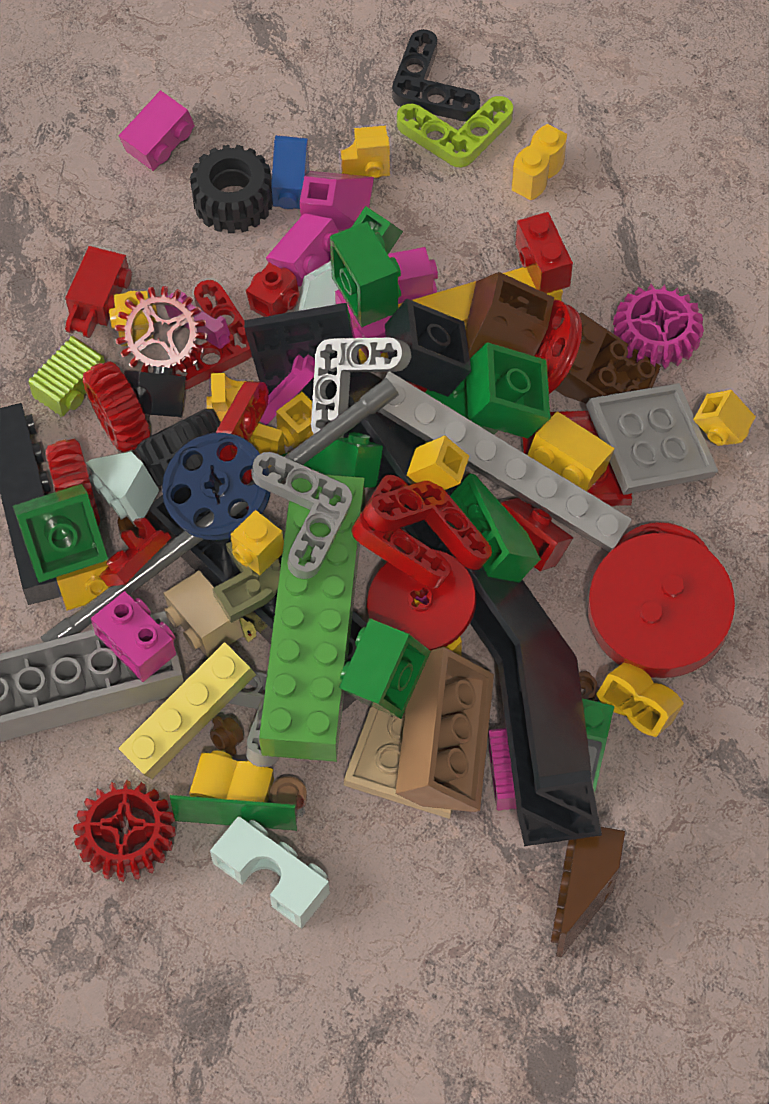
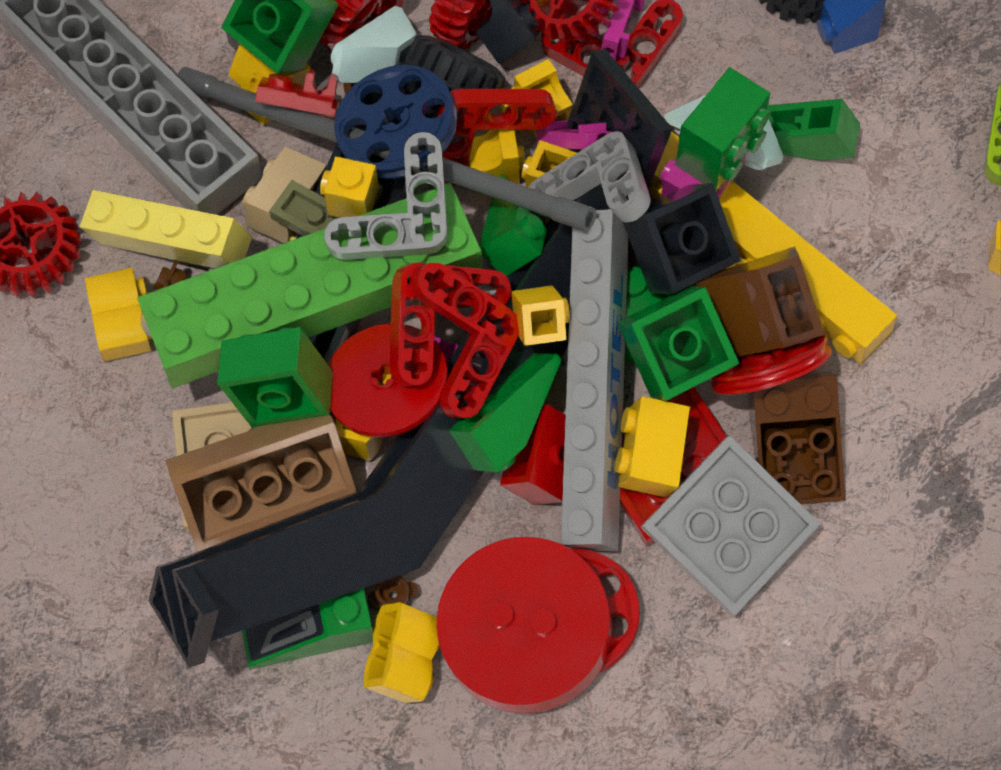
camera: 65 degrees right, 5 degrees up
dark pink brick [91,591,176,682] -> none
green piece [170,791,305,831] -> none
light aqua arch [210,816,330,929] -> none
red brick [246,262,300,317] -> none
dark pink brick [266,213,339,286] -> none
medium nougat tile [269,777,307,813] -> none
dark pink slope [300,171,374,231] -> none
yellow brick [341,125,390,178] -> none
dark pink brick [388,247,438,304] -> none
red brick [515,212,573,294] -> none
reddish brown slope [551,827,625,958] -> none
dark pink gear [613,284,704,370] -> none
yellow brick [693,390,756,446] -> none

